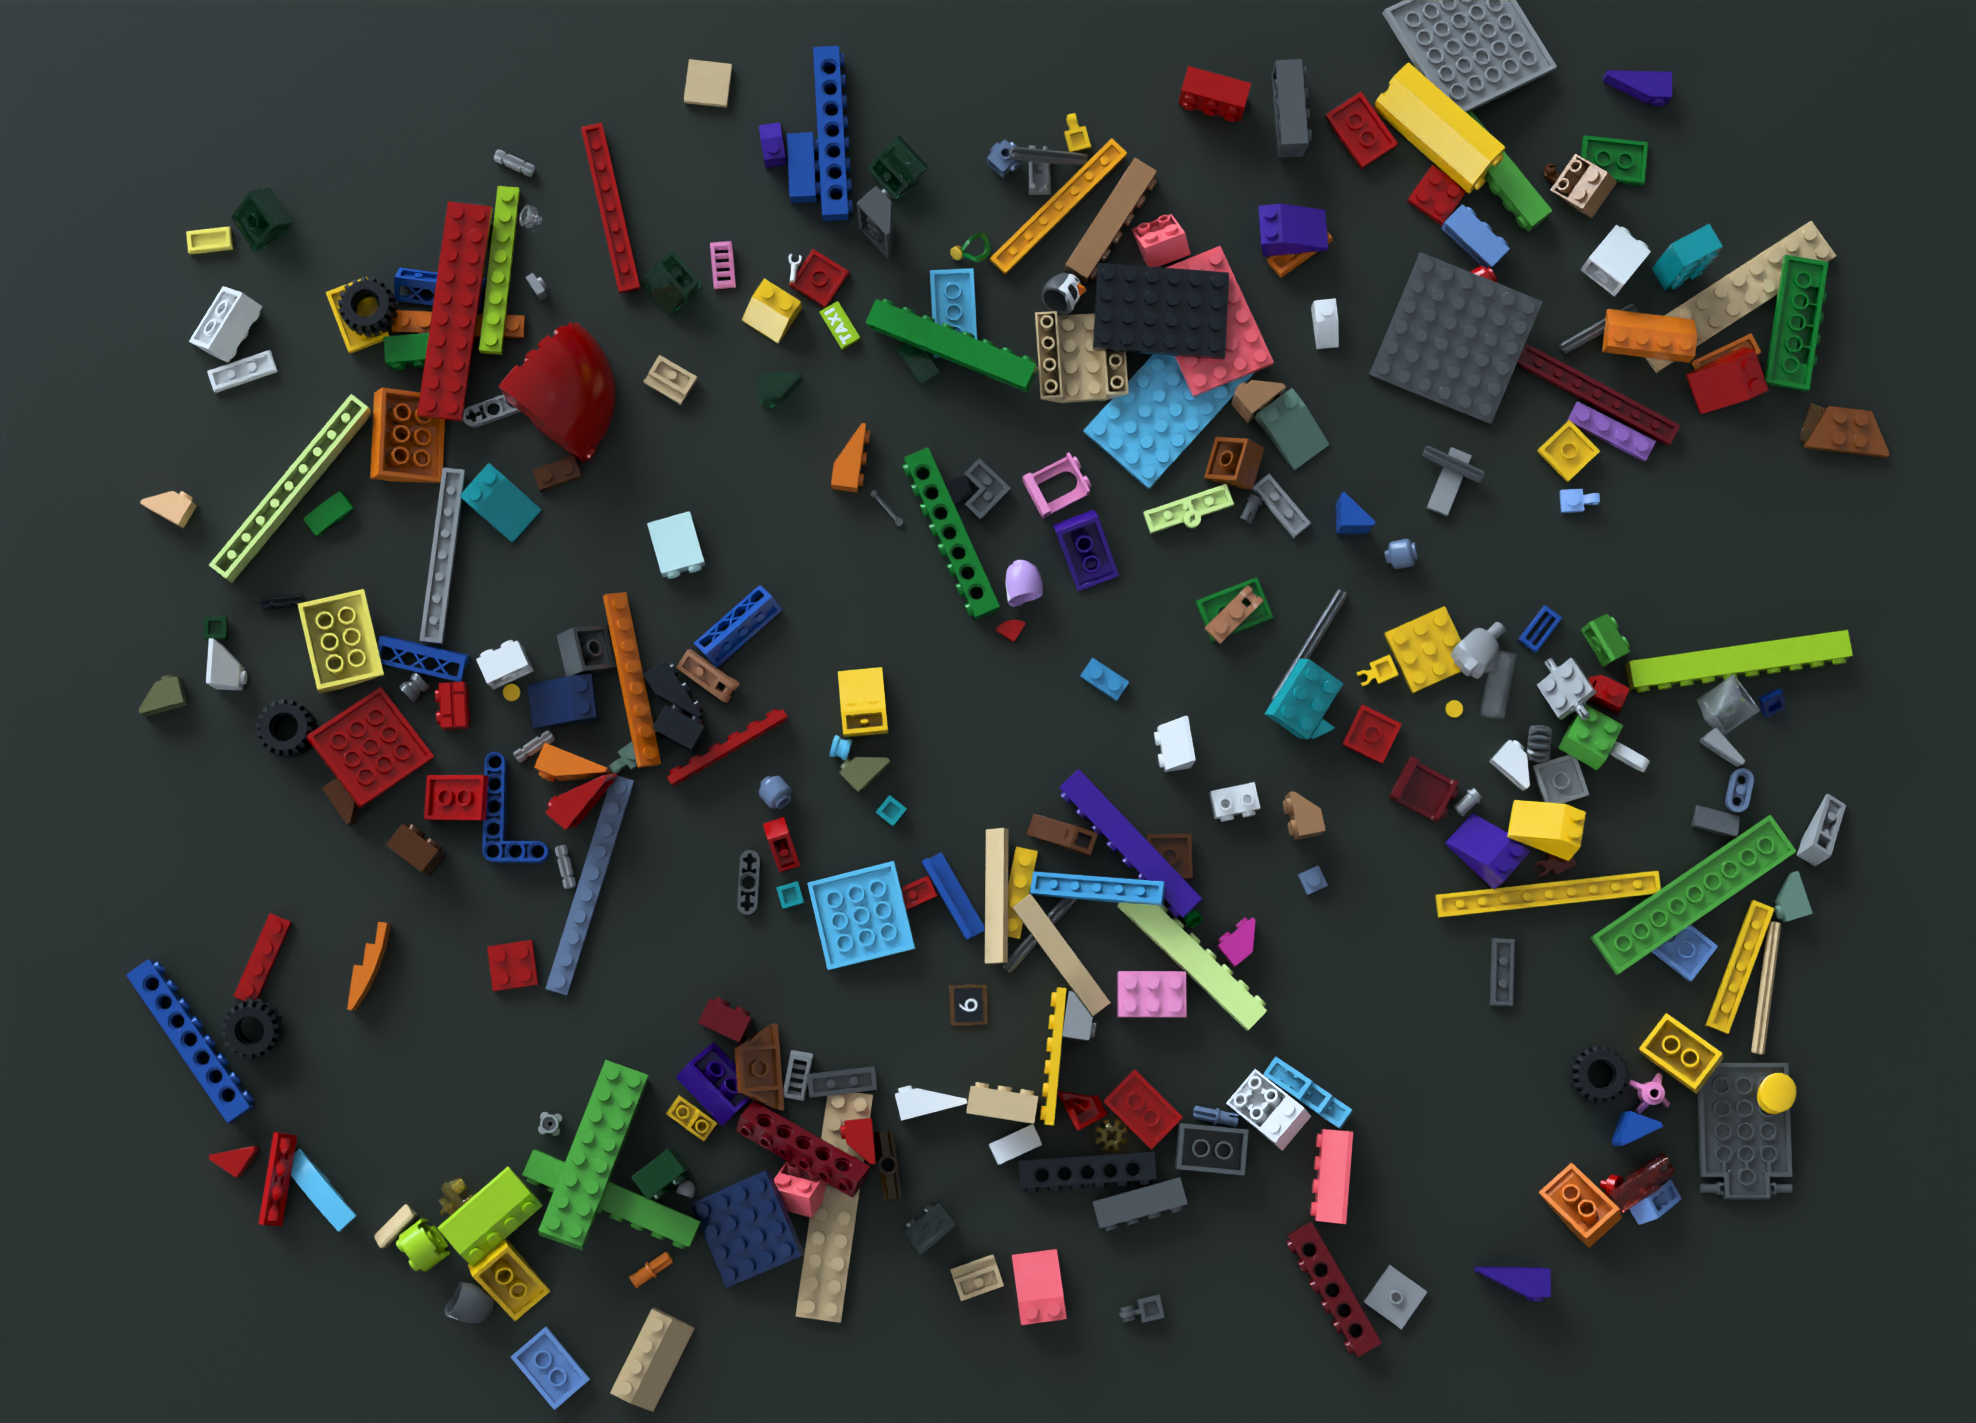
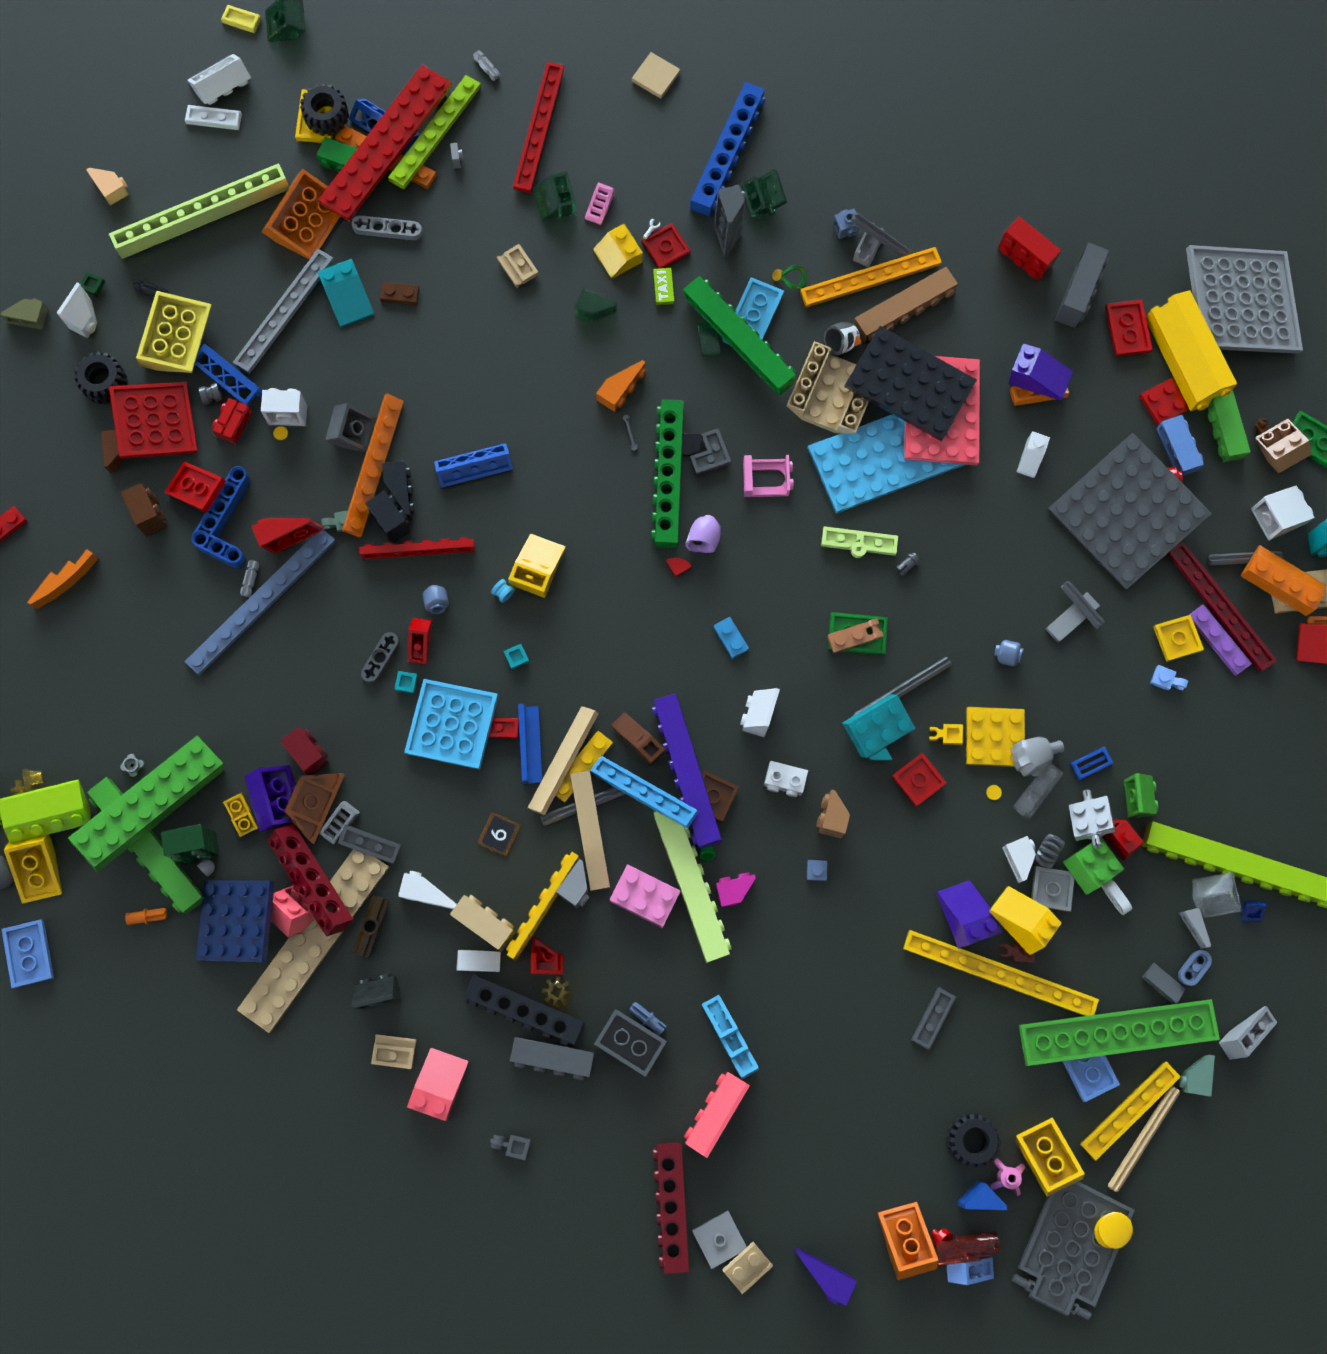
camera: 25 degrees right, 5 degrees down
green slope [303,491,354,536] -> none
red plate [487,940,539,992] -> none
red brick [499,322,616,463] -> none
light grey axle [513,730,555,763] -> none
clear tile [519,205,542,228] -> none
dark blue slope [528,673,599,729] -> none
orange slope [534,743,612,782] -> none
tan slope [610,1308,695,1412] -> none
light aqua panel [647,511,706,579] -> none
nougat plate [676,649,739,703] -> none
dark purple slope [759,122,787,168] -> none
blue brick [787,132,820,203] -> none
olive slope [839,757,891,794] -> none
red slope [840,1118,876,1164] -> none
dark purple slope [1053,510,1119,591] -> none
yellow plate [1064,113,1091,153] -> none
red plate [1103,1069,1183,1150] -> none
coral slope [1131,214,1191,267] -> none
dark orange slope [1204,437,1265,490] -> none
white slope [1226,1069,1311,1151] -> none
medium nougat slope [1231,380,1286,424] -> none
light grey tile [1253,474,1311,538] -> none
sand green slope [1255,388,1330,471] -> none
blue slope [1336,492,1376,534] -> none
dark red panel [1388,756,1460,823] -> none
light grey pin [1453,788,1482,816] -> none
none -> tan plate [722,1242,773,1294]

